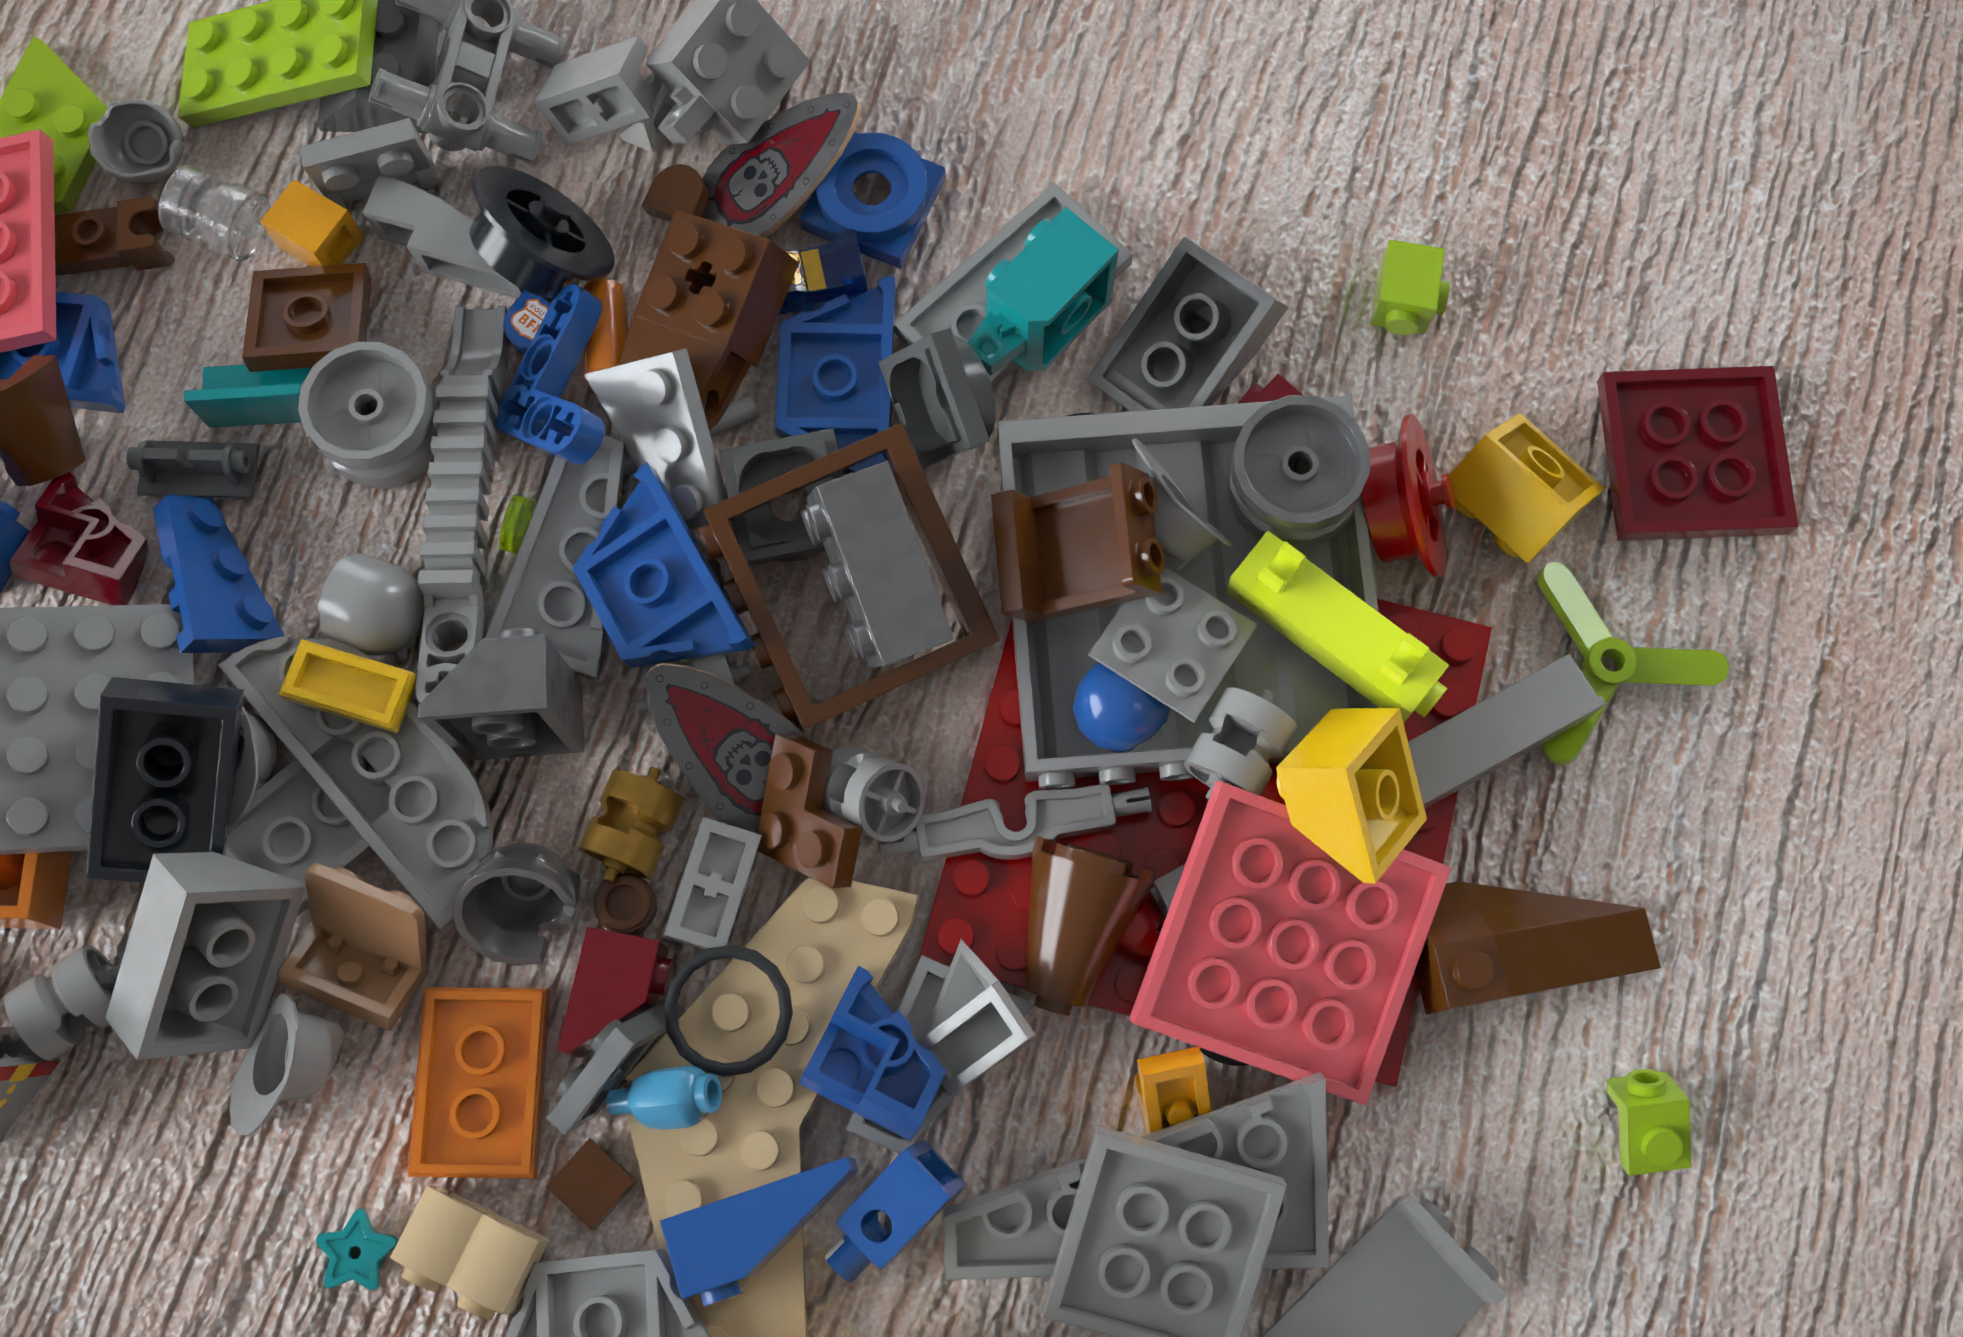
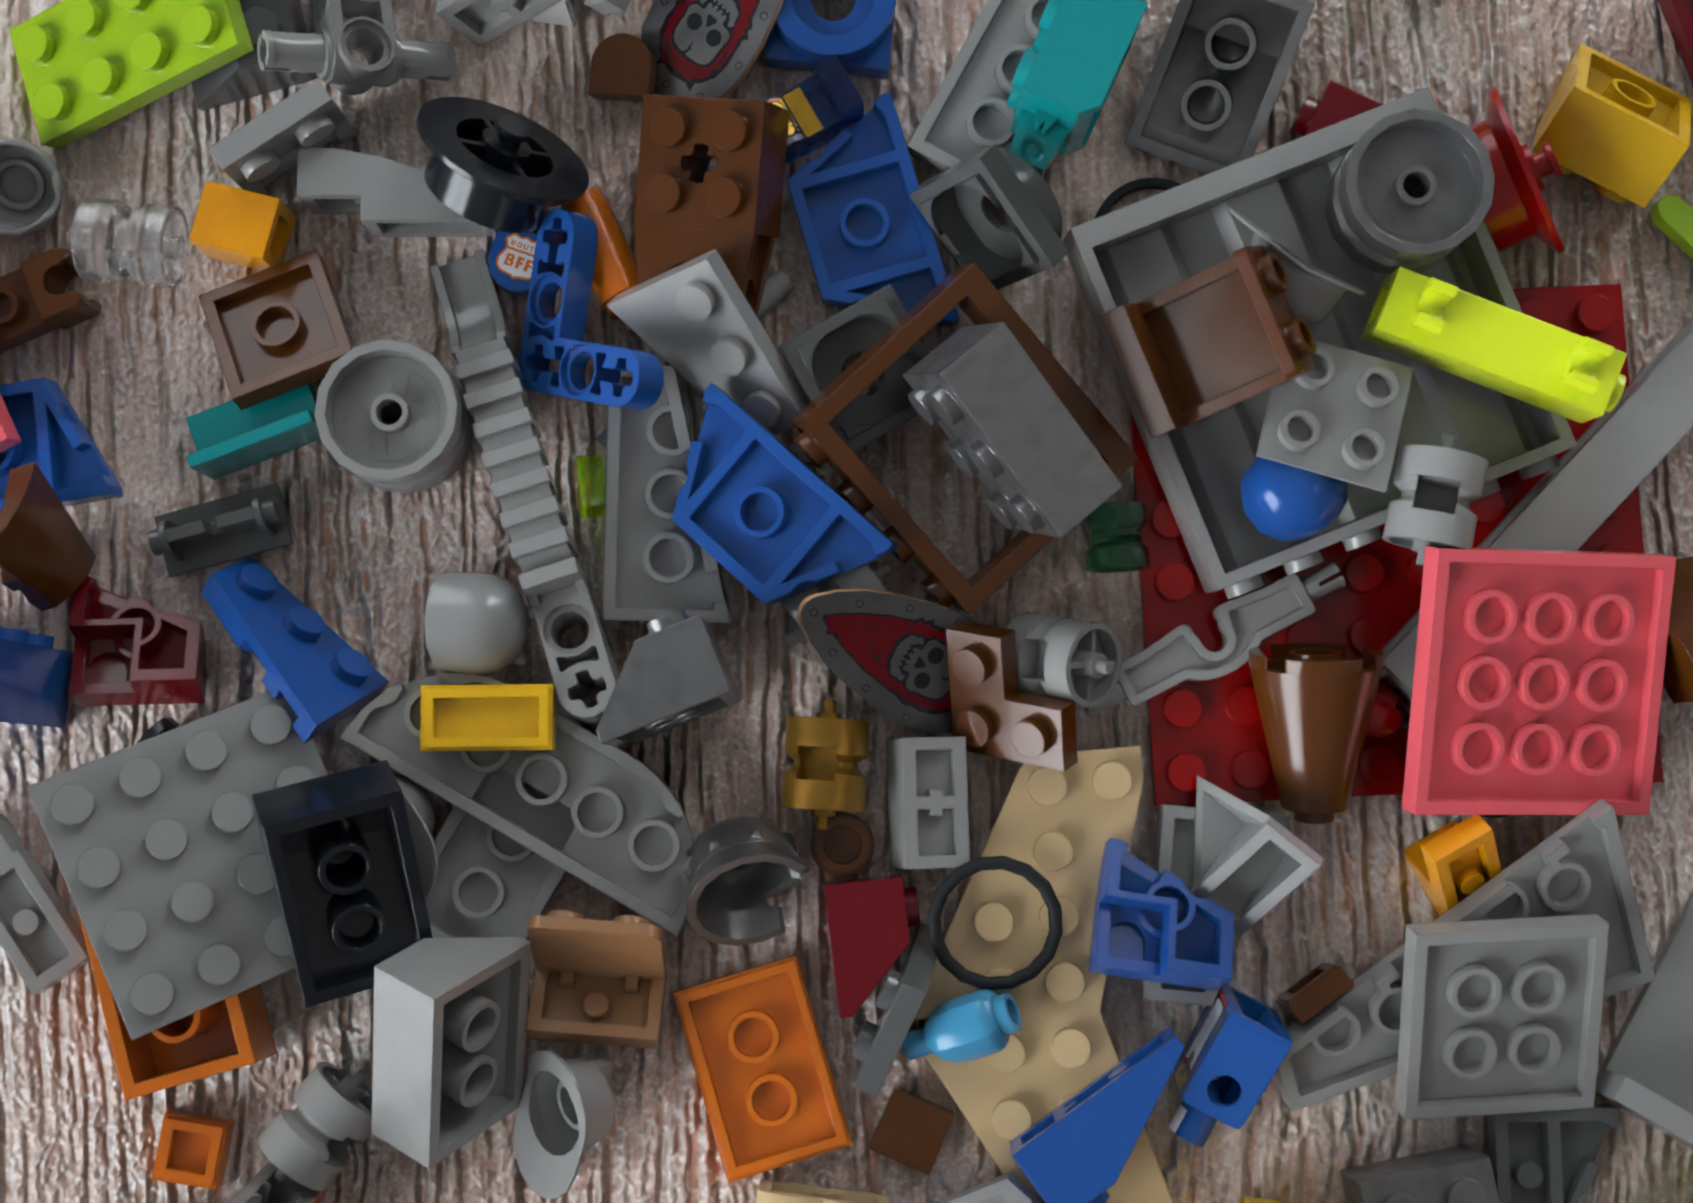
camera: 20 degrees left, 10 degrees up
yellow slope [1276,708,1427,884] -> none
none -> clear green wheel [1083,501,1150,573]
none -> reddish brown tile [1276,962,1354,1024]

